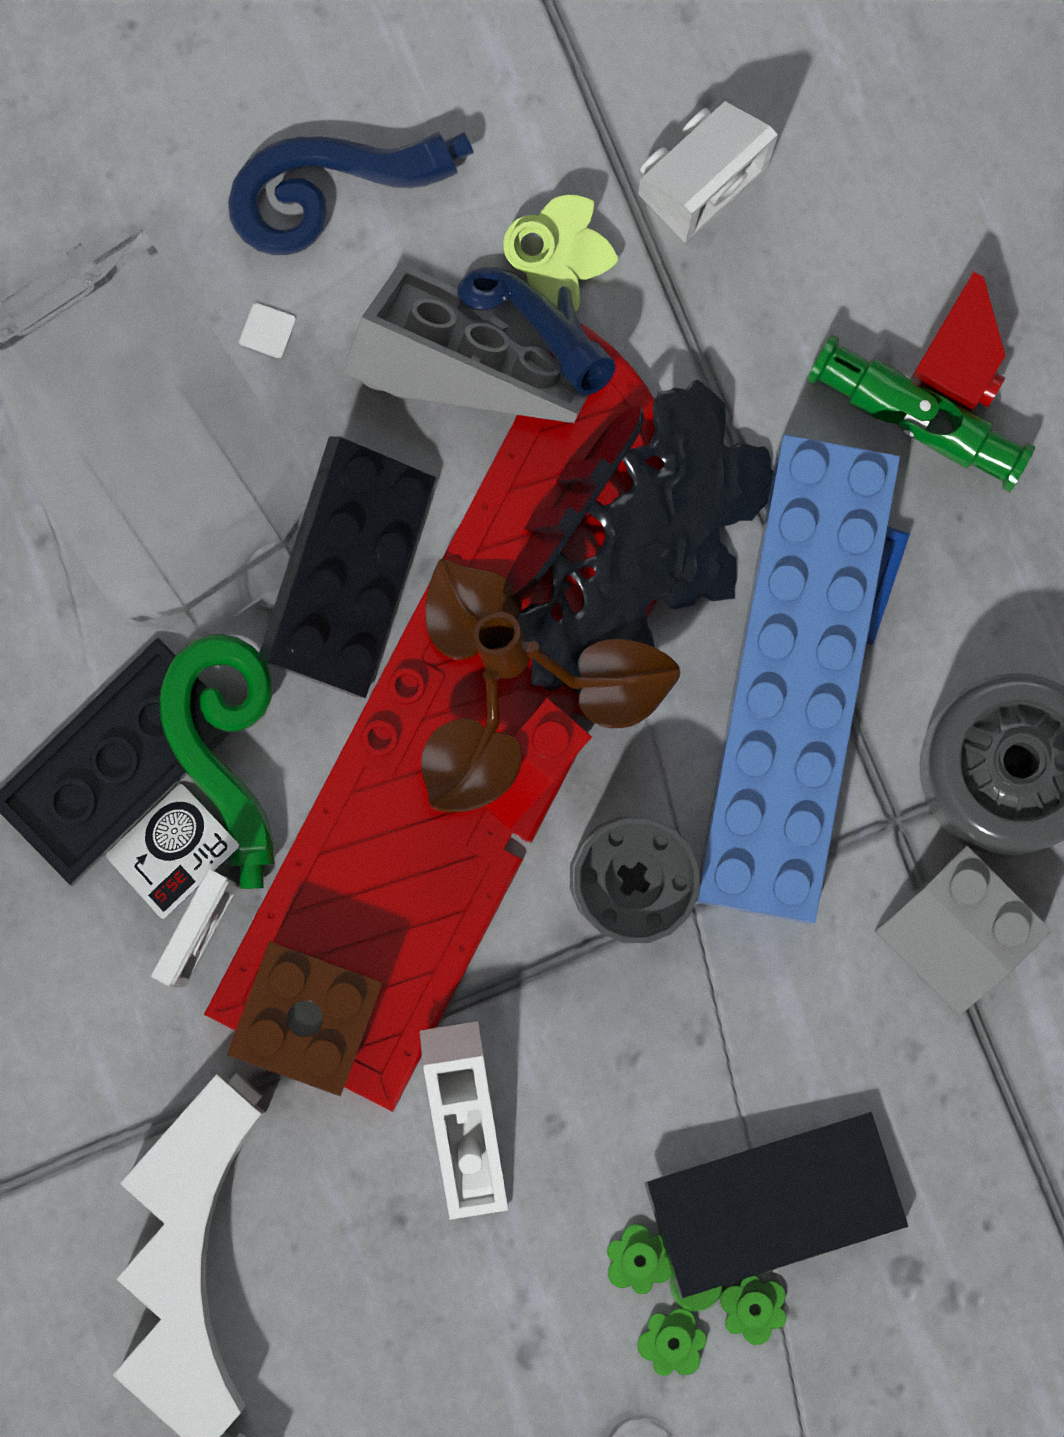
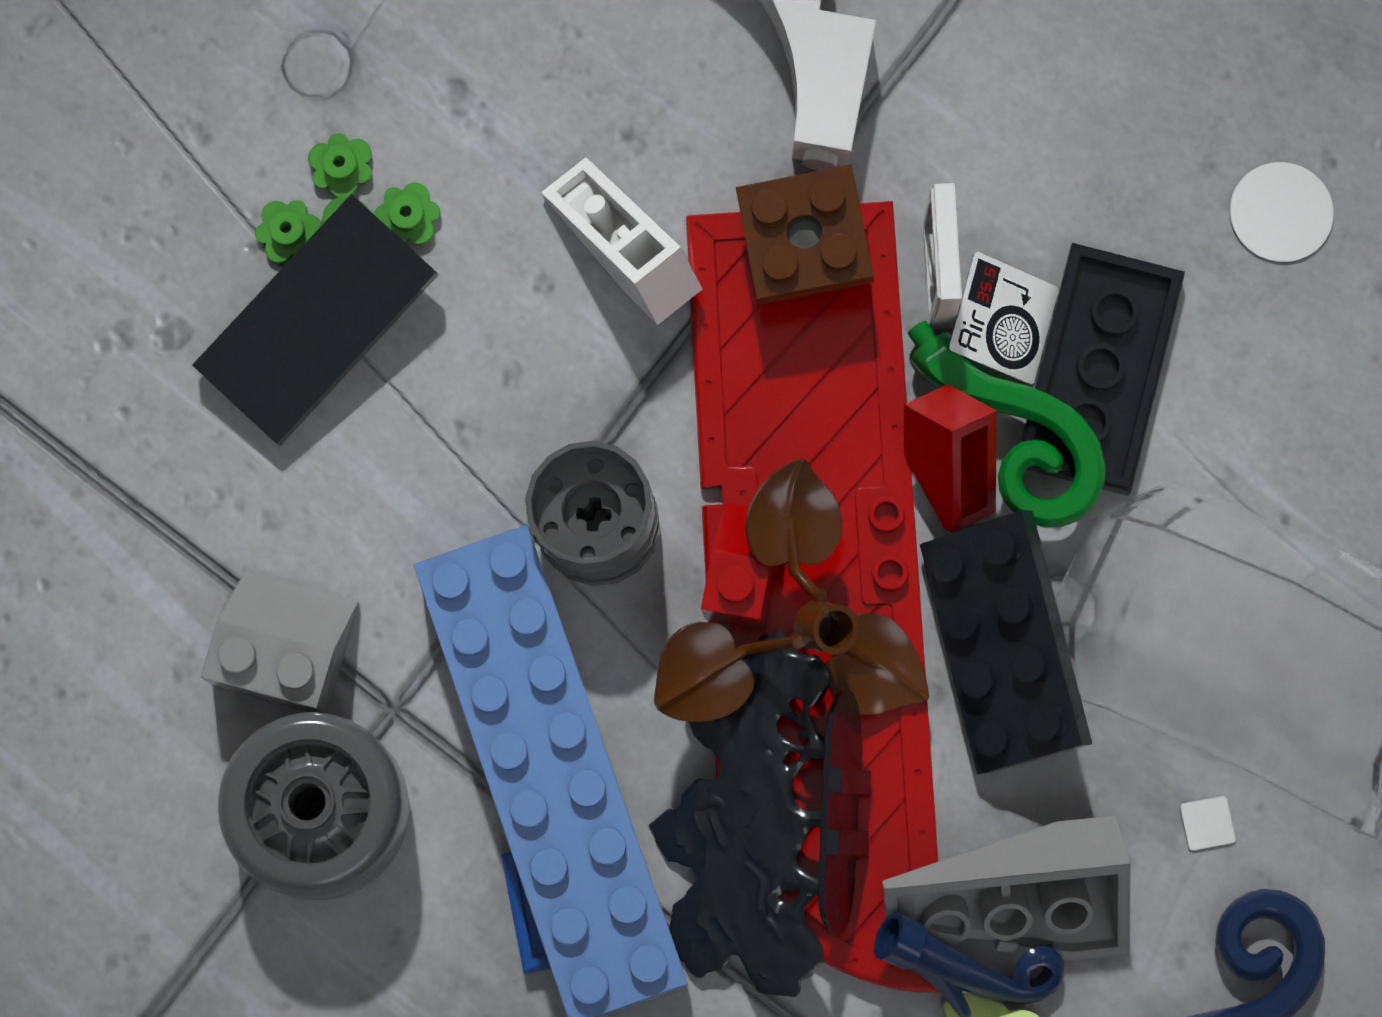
camera: 155 degrees right, 5 degrees down
none -> red slope [904,384,997,533]

